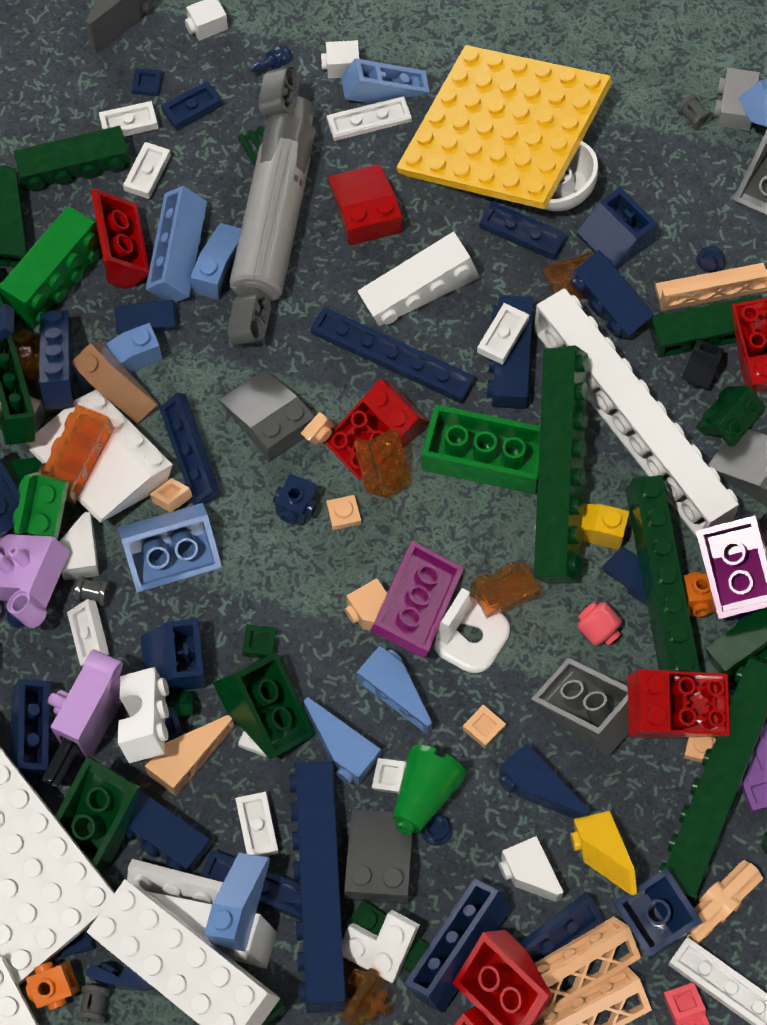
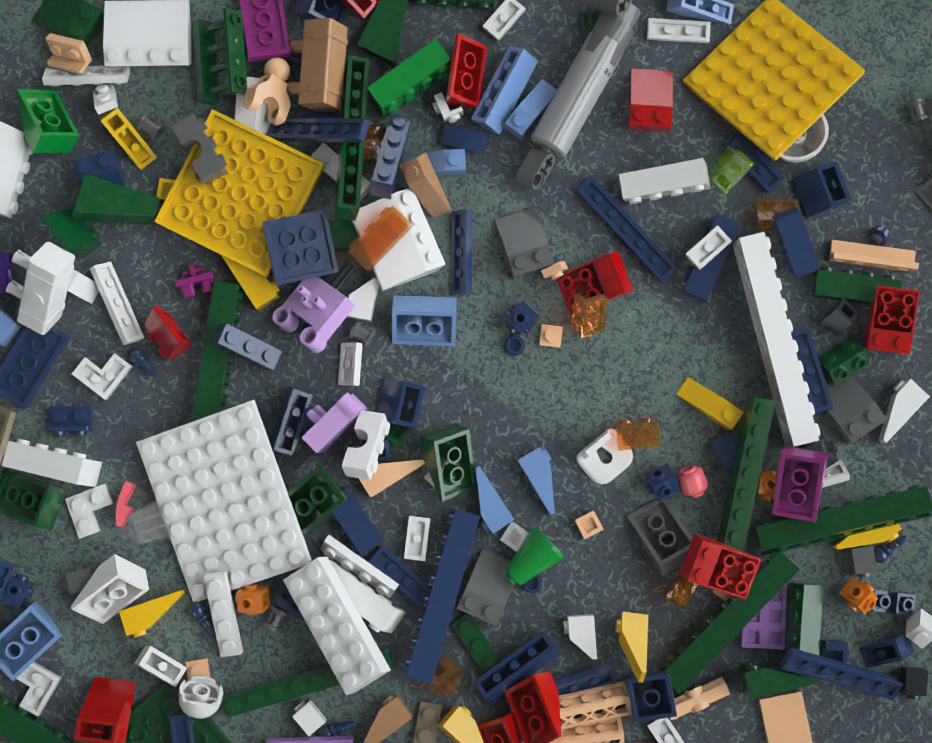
camera: 20 degrees right, 20 degrees up
green bracket [13,472,70,539] -> none
light nougat plate [150,478,193,512] -> none
medium blue slope [204,853,270,951] -> none
dark green plate [242,624,277,658] -> none
white plate [342,910,420,983] -> none
light nougat slope [345,578,387,631] -> none
magenta plate [370,541,464,658] -> none
green brick [421,404,540,494] -> none
dark blue slope [498,743,590,819] -> none
dark green brick [534,345,590,584] -> none
none -> white bracket [432,92,464,123]
none -> dark blue plate [504,335,525,356]
none -> dark blue brick [644,463,680,501]
none -> clear orange hips [665,574,698,609]
none -> clear neon green slope [712,147,755,194]
none -> dark blue plate [791,328,834,414]

